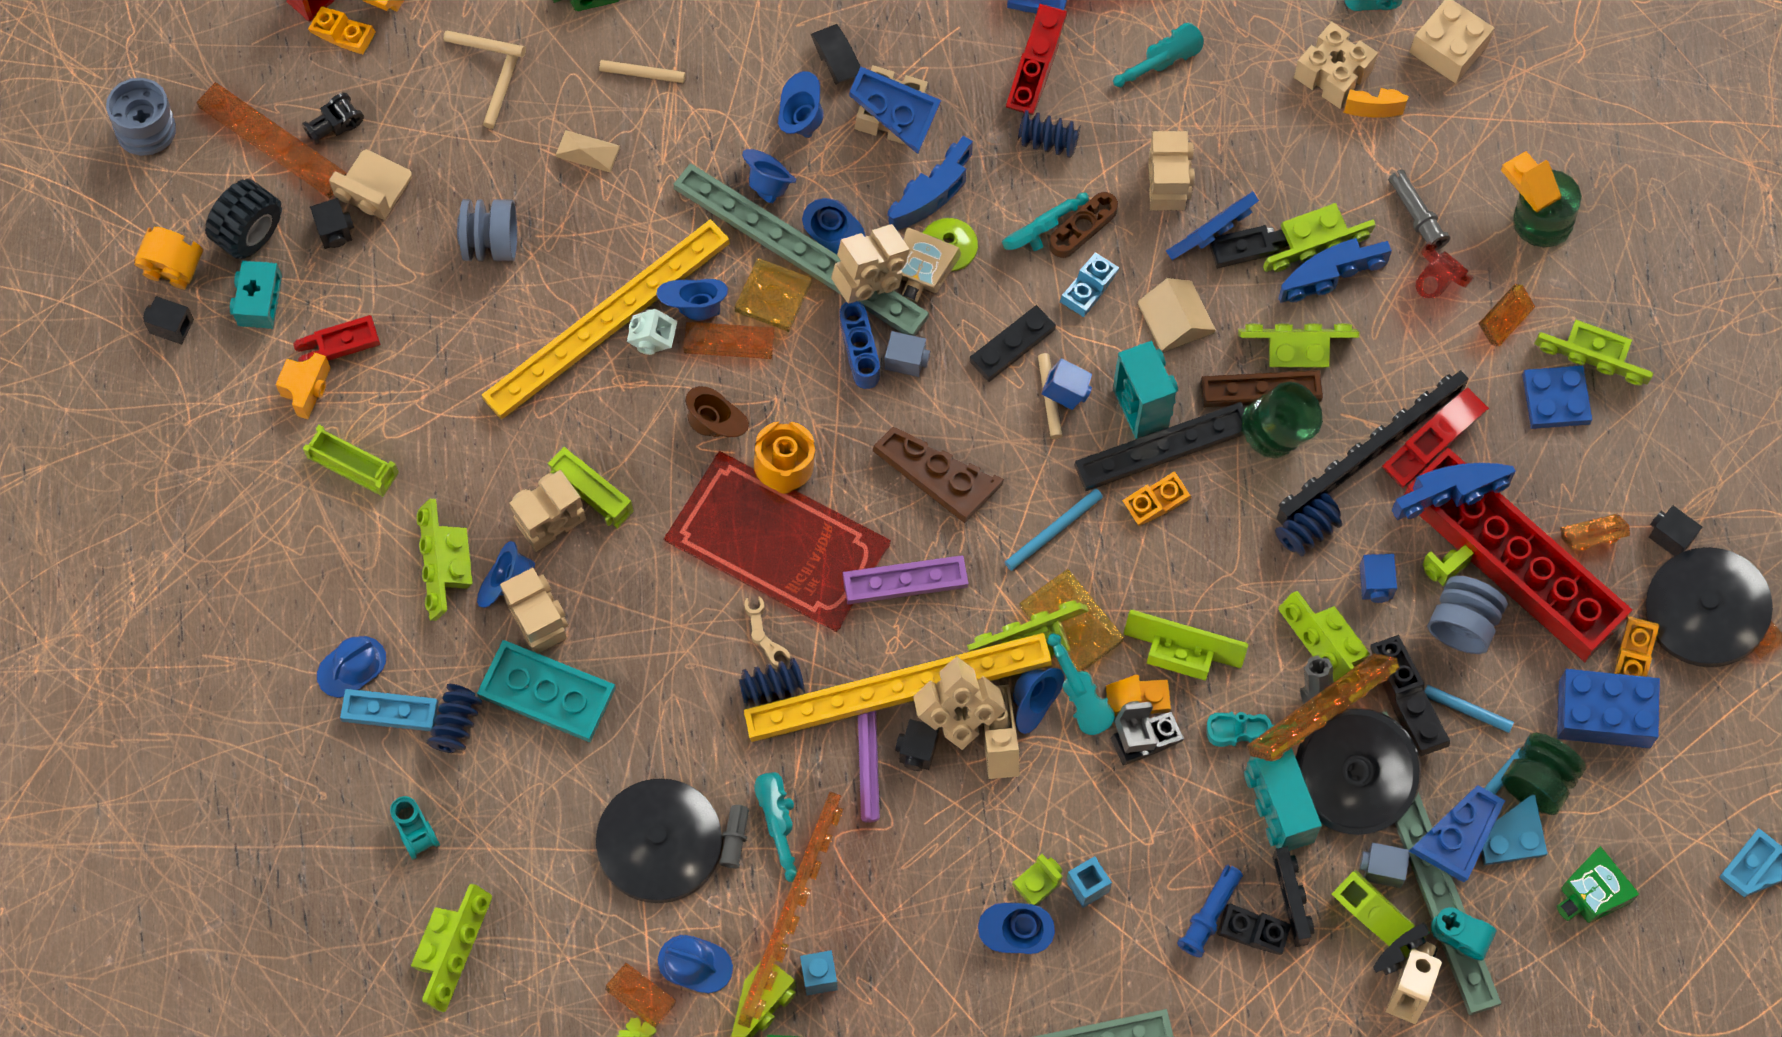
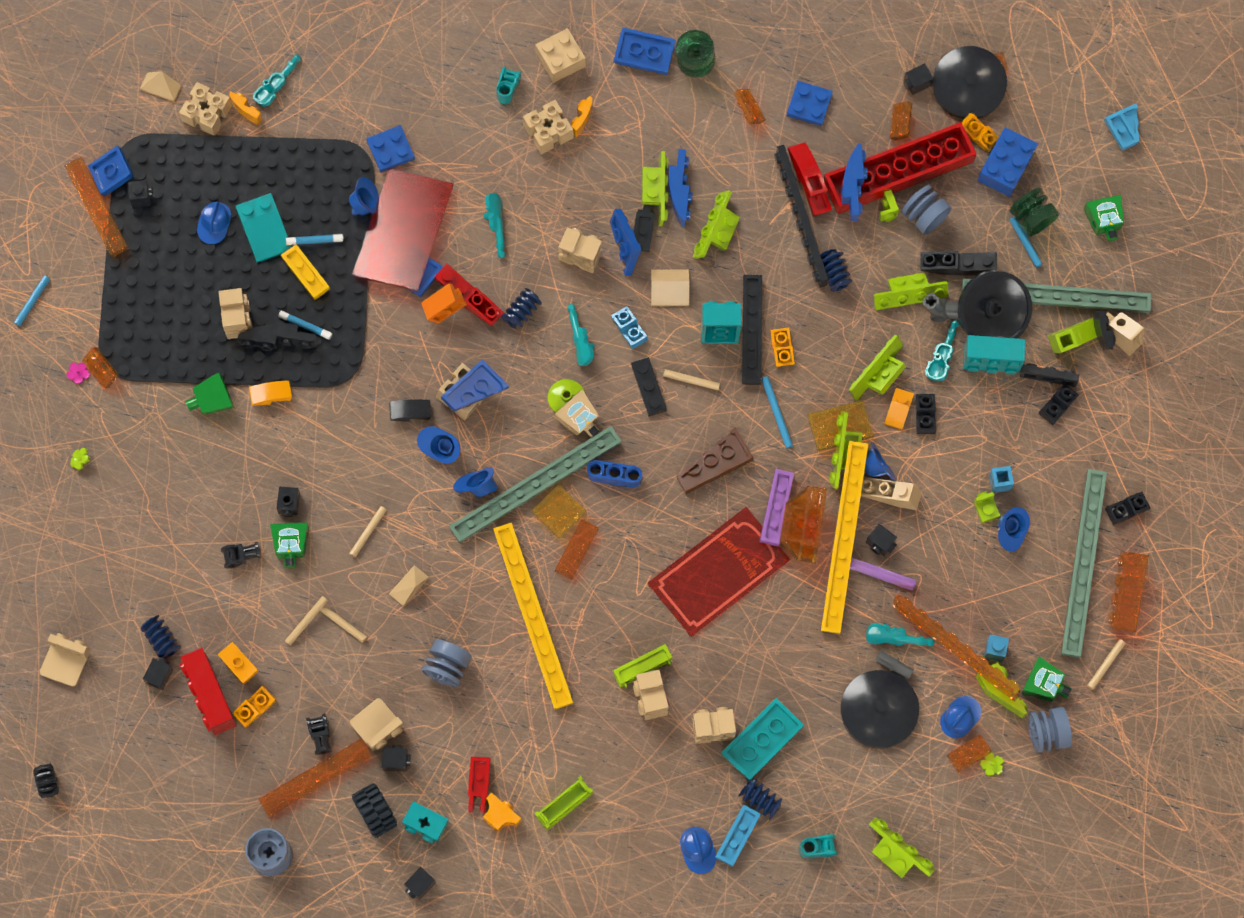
camera: 70 degrees left, 5 degrees up
light orange brick [134,227,204,290] -> none
lime bracket [417,498,473,621] -> none
blue piece [477,541,535,608] -> none
light aqua brick [627,309,678,355] -> none
blue piece [656,279,728,321] -> none
reddish brown piece [685,386,749,437] -> none
dark blue piece [739,658,805,709] -> none
tan piece [744,596,790,669] -> none
light orange brick [754,421,815,494] -> none
blue piece [802,198,865,255] -> none
tan brick [831,224,910,304] -> none
sand blue brick [885,331,931,377] -> none
blue slope [887,136,973,231] -> none
tan brick [913,656,1006,750] -> none
brick [1041,358,1092,410] -> none
teal piece [1047,633,1115,735] -> none
reddish brown beam [1050,192,1118,258] -> none
dark grey bracket [1114,701,1157,753] -> none
blue pin [1177,865,1243,958] -> none
reddish brown tile [1201,370,1323,408] -> none
clear green wheel [1242,381,1323,459] -> none
clear orange plate [1247,654,1399,761] -> none
blue brick [1359,554,1397,603] -> none
sand blue brick [1360,842,1410,888] -> none
dark grey pin [1388,170,1451,252] -> none
blue wing [1409,785,1505,882] -> none
clear red tile [1415,242,1474,299] -> none
dark azure bar [1425,684,1514,733] -> none
teal piece [1430,907,1497,961] -> none
dark azure wing [1481,795,1548,866] -> none
light orange slope [1501,151,1561,213] -> none
lime bracket [1534,320,1654,386] -> none
none -> orange hinge [421,283,467,324]
none -> blue plate [614,27,676,75]
none -> clear orange wedge [780,486,827,564]

